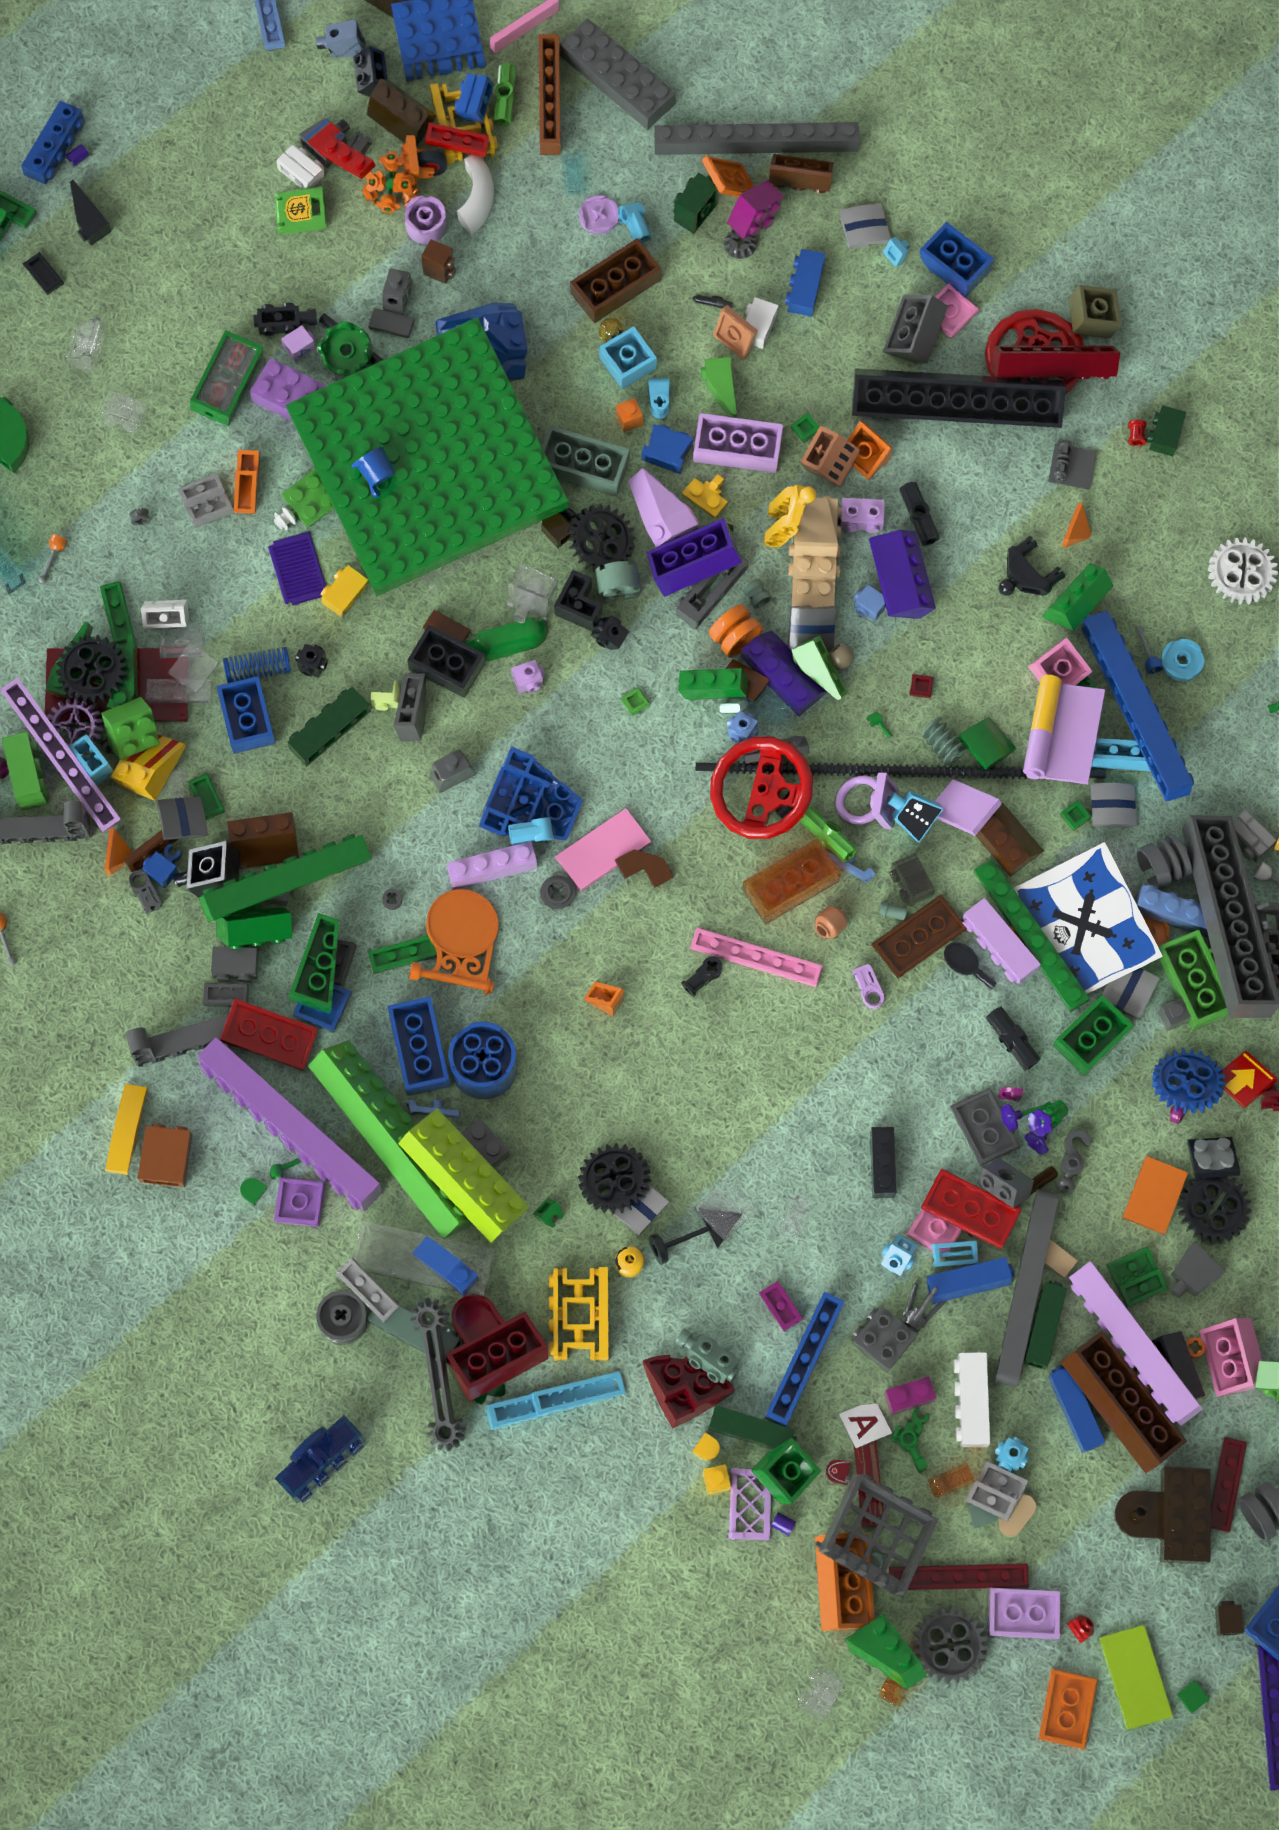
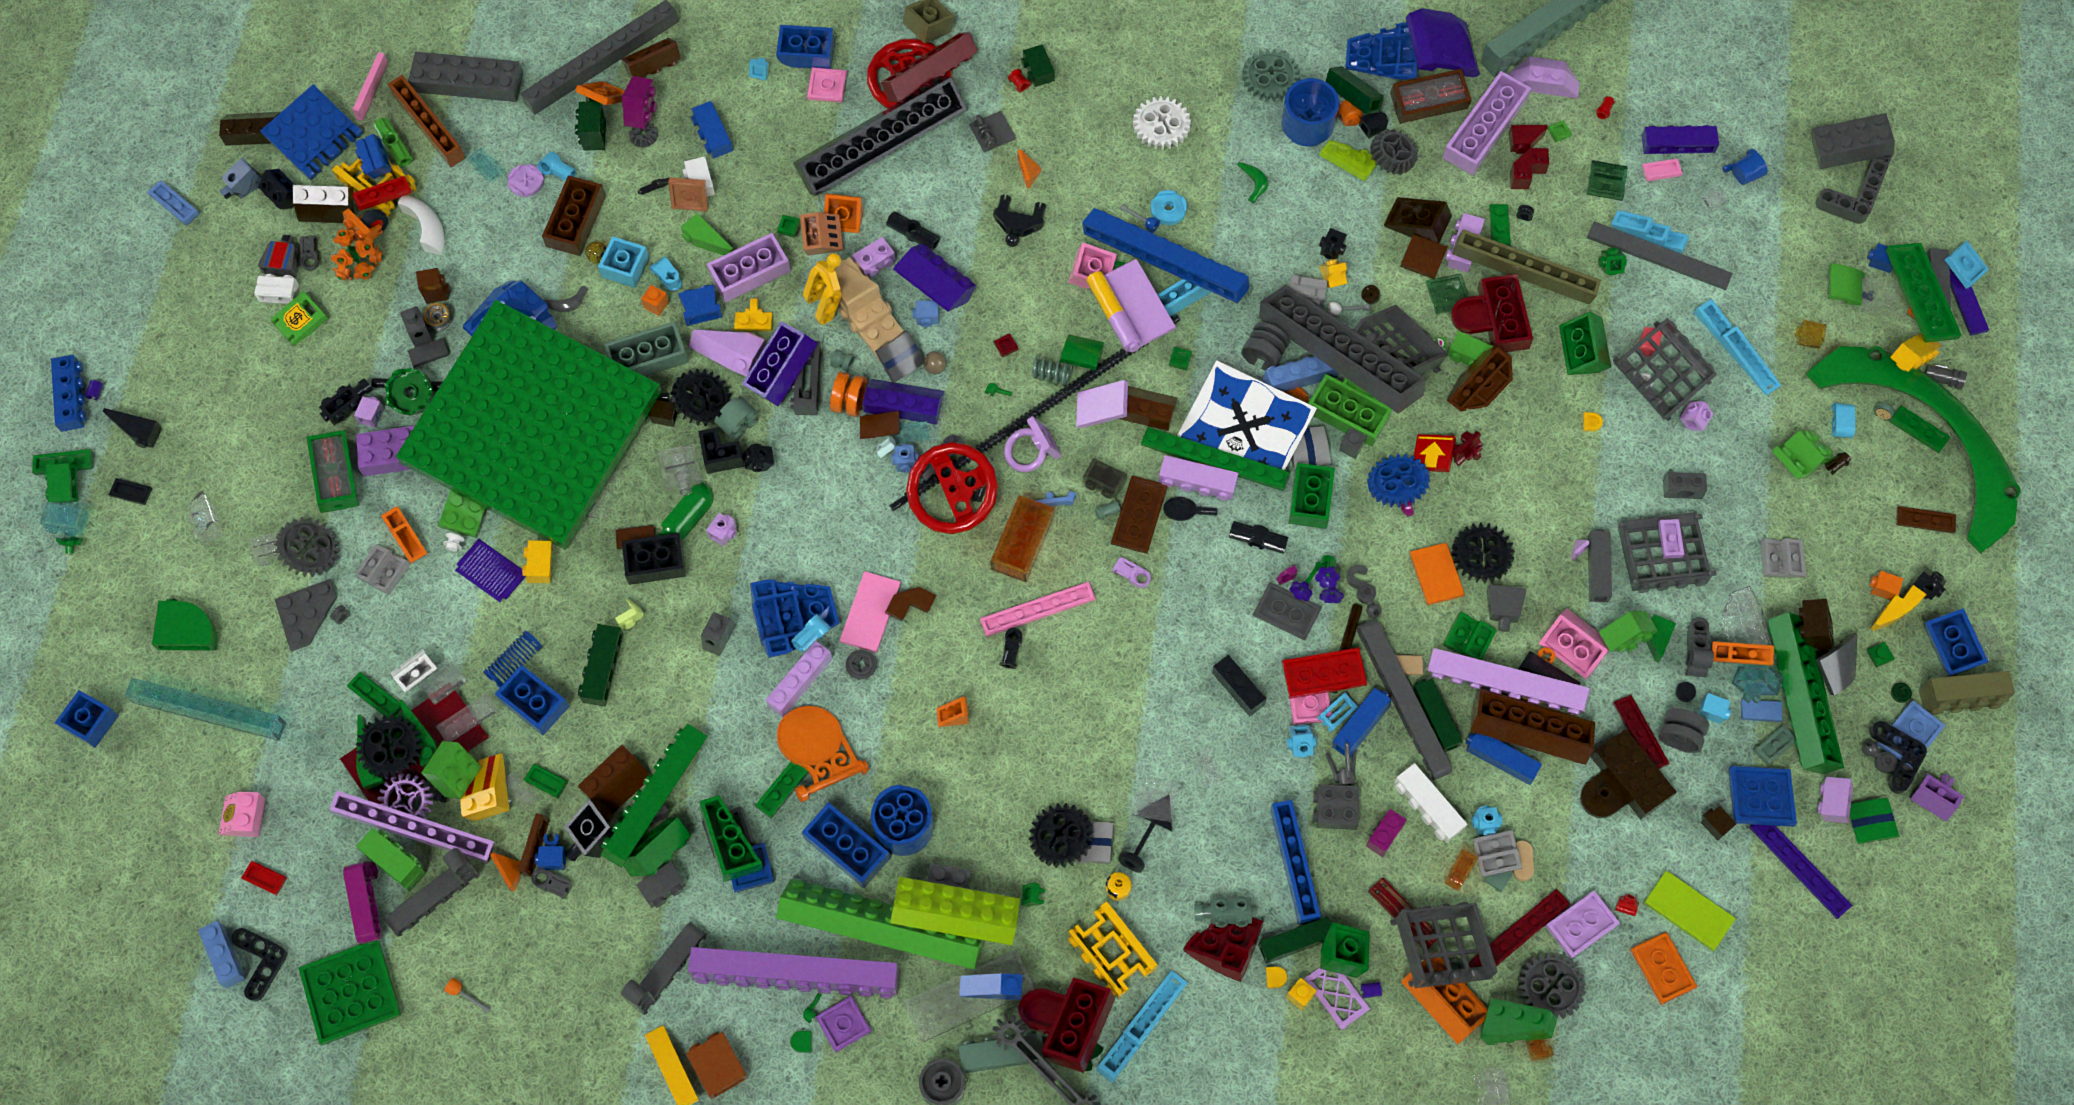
camera: 35 degrees left, 5 degrees down
hinge [38,534,67,584] -> none
medium azure torso [69,734,113,785] -> none
dark grey slope [157,796,208,840] -> none
clear piece [168,643,219,693] -> none
dark grey plate [203,983,249,1006] -> none
red plate [220,999,318,1071] -> none
black brick [295,644,328,678] -> none
red plate [318,136,376,180] -> none
light grey tile [336,1257,400,1322] -> none
blue hat [351,447,395,498] -> none
dark grey bush [382,889,402,910] -> none
dark grey slope [394,674,426,741] -> none
lavender brick [405,196,447,245] -> none
medium blue piece [406,1099,460,1119] -> none
bright green tile [620,687,650,716] -> none
green brick [678,668,749,700] -> none
magenta plate [759,1281,803,1332] -> none
slope [791,635,848,700] -> none
bright green piece [800,807,857,863] -> none
nougat head [815,906,847,939] -> none
dark red tile [826,1460,850,1485] -> none
light grey slope [839,204,891,249] -> none
white sticker [839,1404,892,1448] -> none
dark grey slope [883,295,948,363] -> none
torso [887,790,943,843] -> none
green piece [892,1407,930,1473] -> none
dark grey brick [978,1158,1034,1208] -> none
green slope [1042,563,1113,631] -> none
light grey slope [1090,783,1137,828] -> none
green tile [1176,1680,1210,1714] -> none
piece [1187,1137,1240,1178] -> none
none -> dark grey gear [274,517,340,577]
none -> dark grey plate [274,579,337,652]
none -> light grey wheel [423,303,452,332]
none -> dark grey piece [543,286,588,312]

